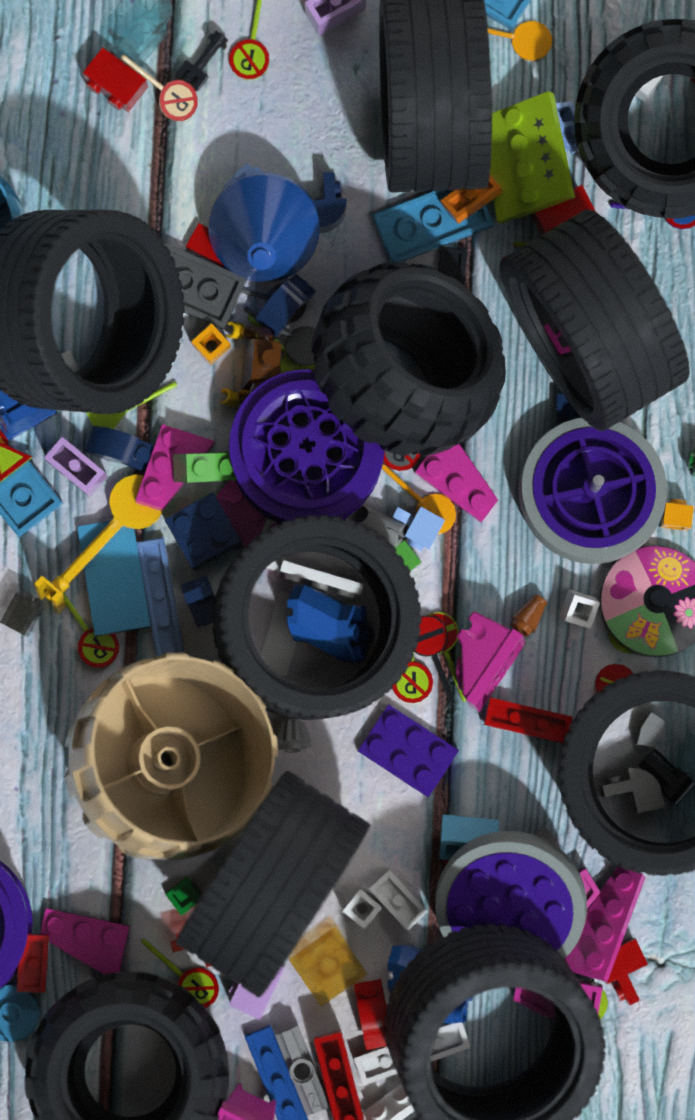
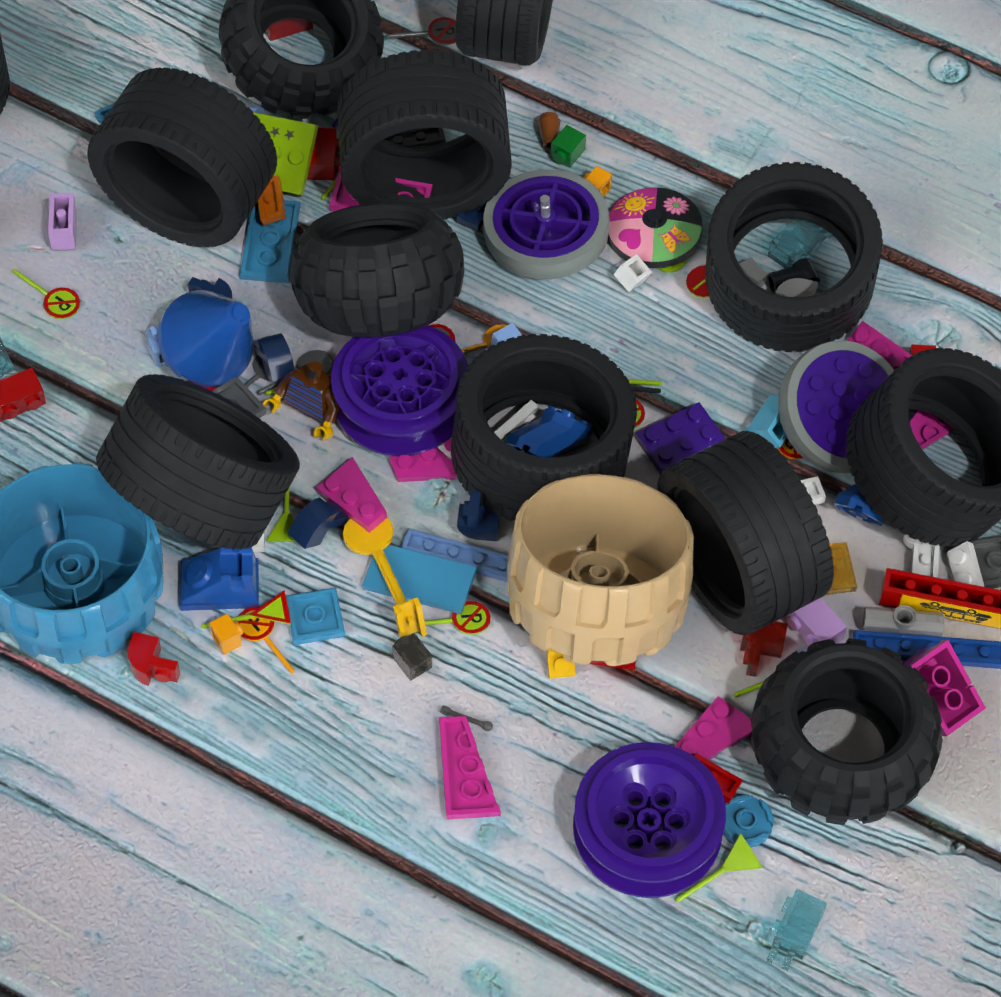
camera: 60 degrees left, 25 degrees down
lavender brick [44,437,108,497] -> none
piece [121,55,198,121] -> none
dark blue brick [165,492,242,571] -> none
green tile [165,876,202,916] -> none
bright green brick [173,452,237,483] -> none
black hinge [175,30,228,92] -> none
light orange plate [191,323,231,366] -> none
red brick [353,979,387,1050] -> none
dark pink wing [415,444,498,523] -> none
dark pink piece [456,612,526,713] -> none
red plate [484,697,573,744] -> none
dark orange cone [510,594,547,637] -> none

